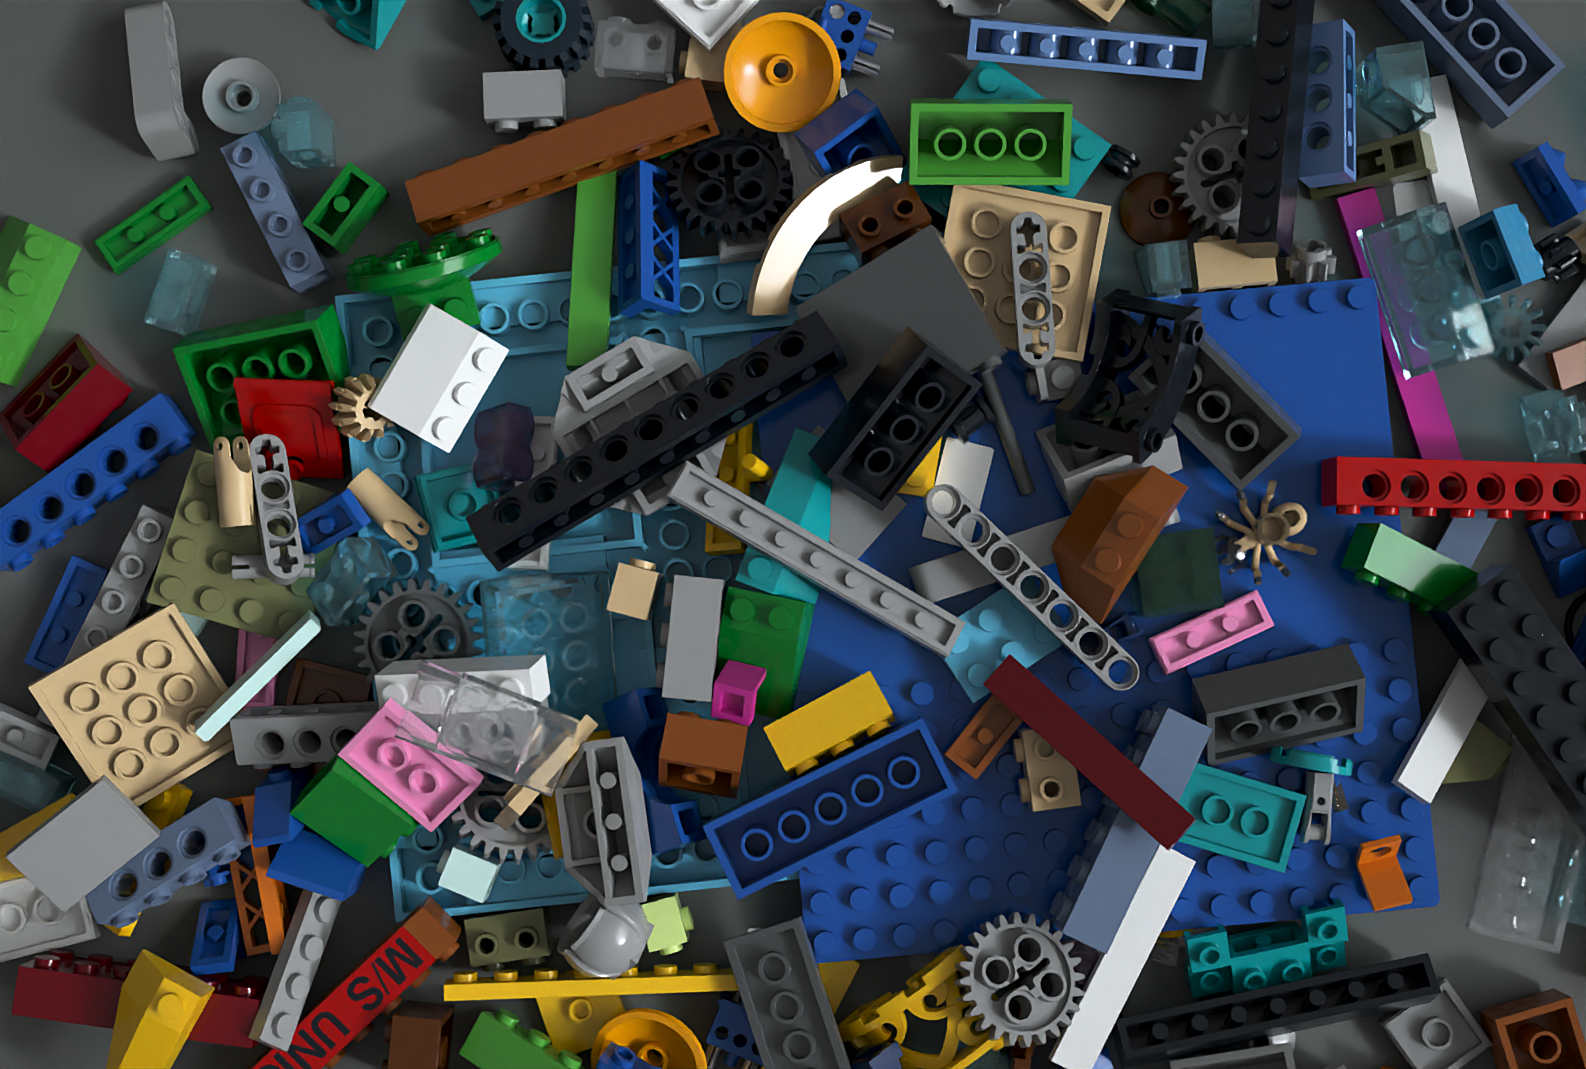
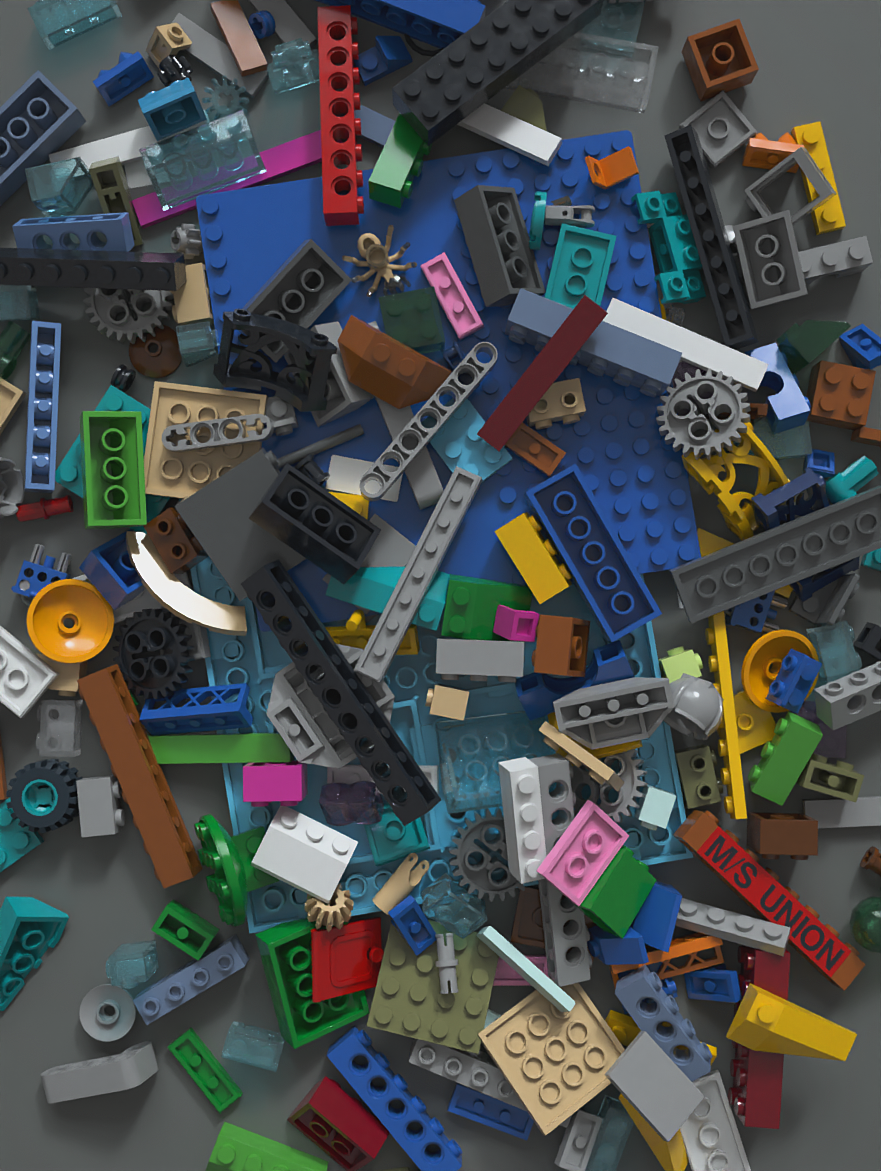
camera: 95 degrees left, 0 degrees up
tan piece [213,436,257,528] -> none
light grey beam [249,434,304,585] -> none
clear piece [394,660,579,797] -> none
none -> red axle [16,495,74,522]
none -> dark pink brick [243,760,308,807]

